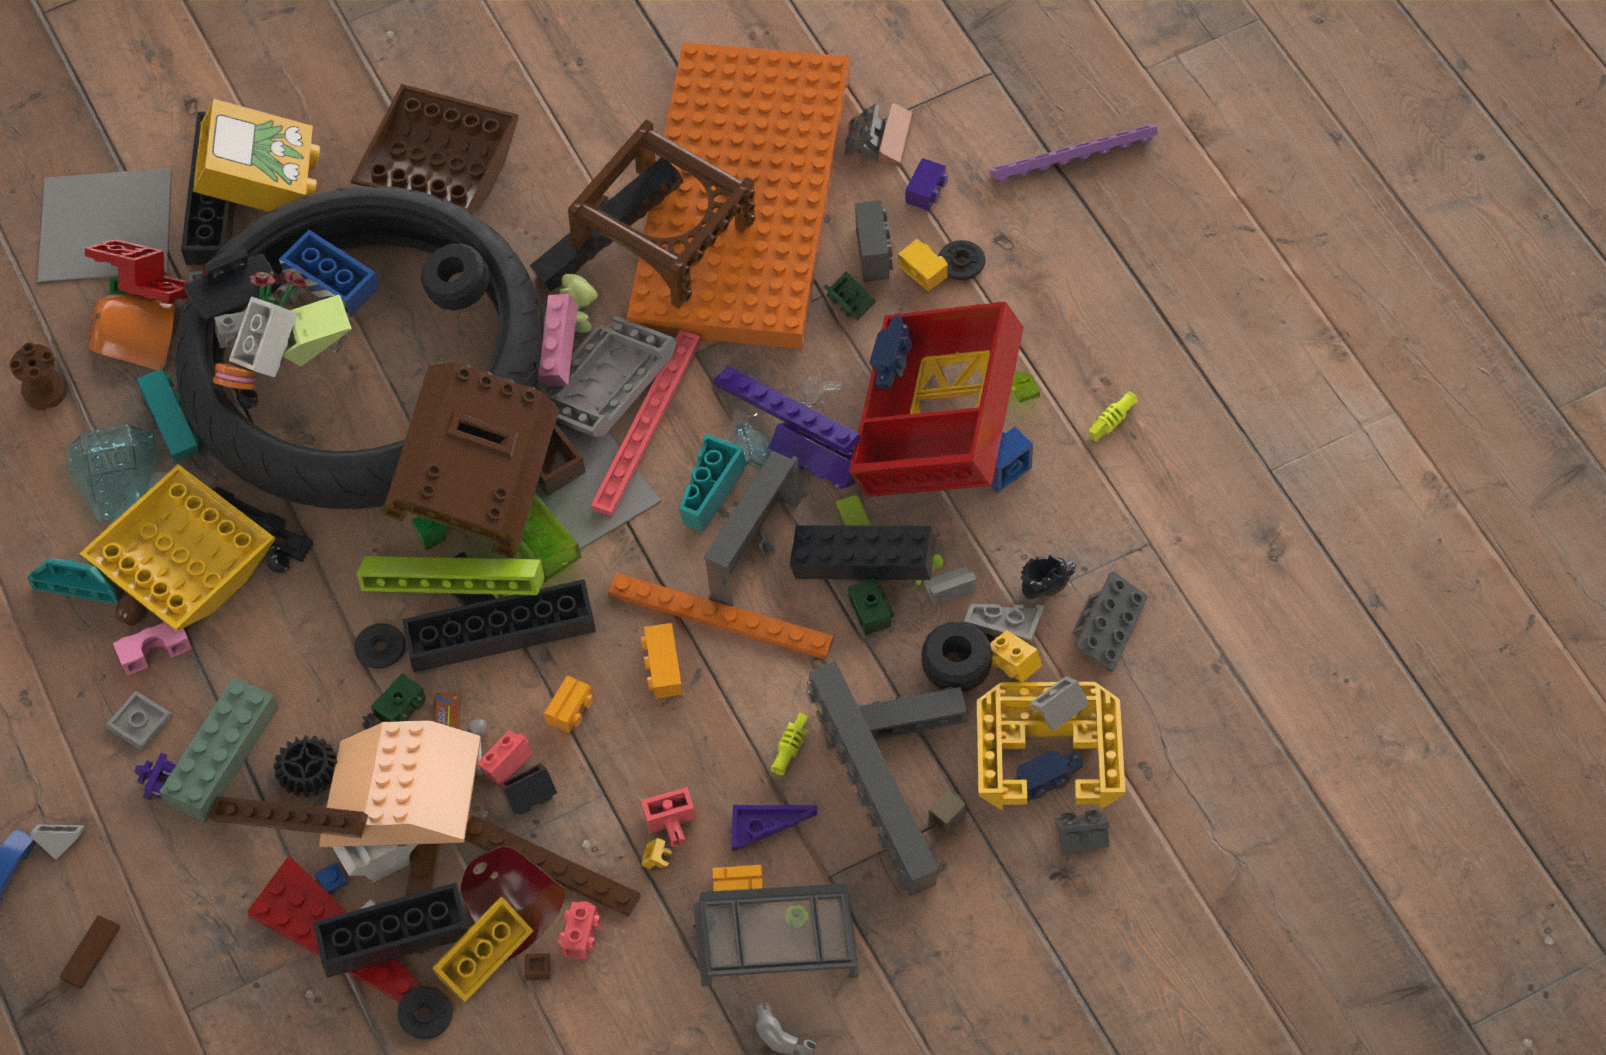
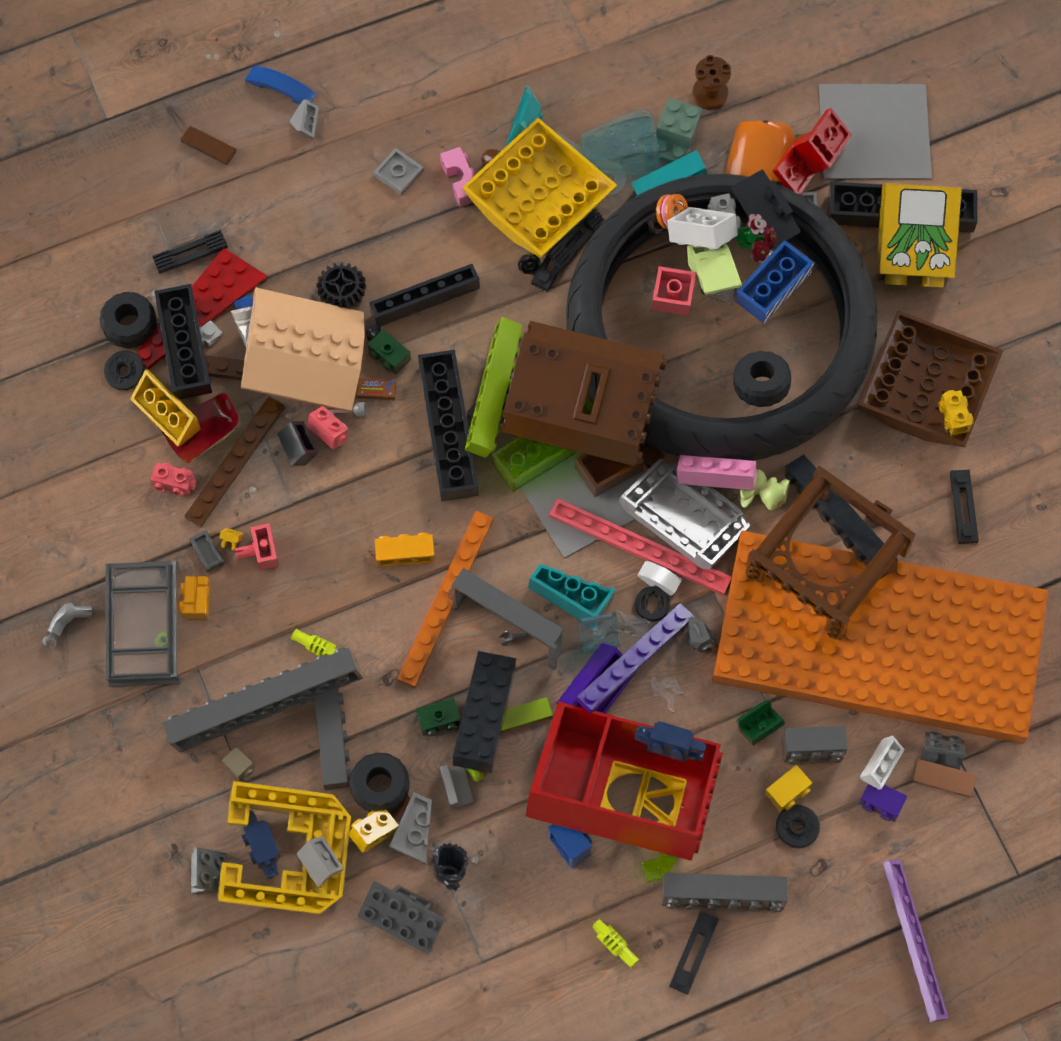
camera: 90 degrees right, 10 degrees up
dark purple hips [134,753,176,800] -> none
sand green brick [159,677,278,823] -> none
reddish brown plate [209,796,368,838] -> none
black wheel [354,623,405,669] -> none
reddish brown tile [525,953,550,980] -> none
light orange brick [543,676,594,733] -> none
dark purple wing [731,805,817,851] -> none
none -> black tyre [100,292,157,349]
none -> black container [152,229,228,274]
none -> dark grey tile [189,530,224,572]
none -> black brick [369,264,480,326]
none -> black piece [635,586,670,622]
none -> white slope [637,561,682,596]
none -> sand green bracket [649,98,703,163]
none -> coral brick [652,266,696,316]
none -> dark grey brick [662,873,788,913]
none -> black container [669,911,719,995]
none -> dark grey hand [689,617,718,653]
none -> white slope [860,735,905,790]
none -> yellow brick [938,390,974,436]
none -> black container [950,469,979,544]

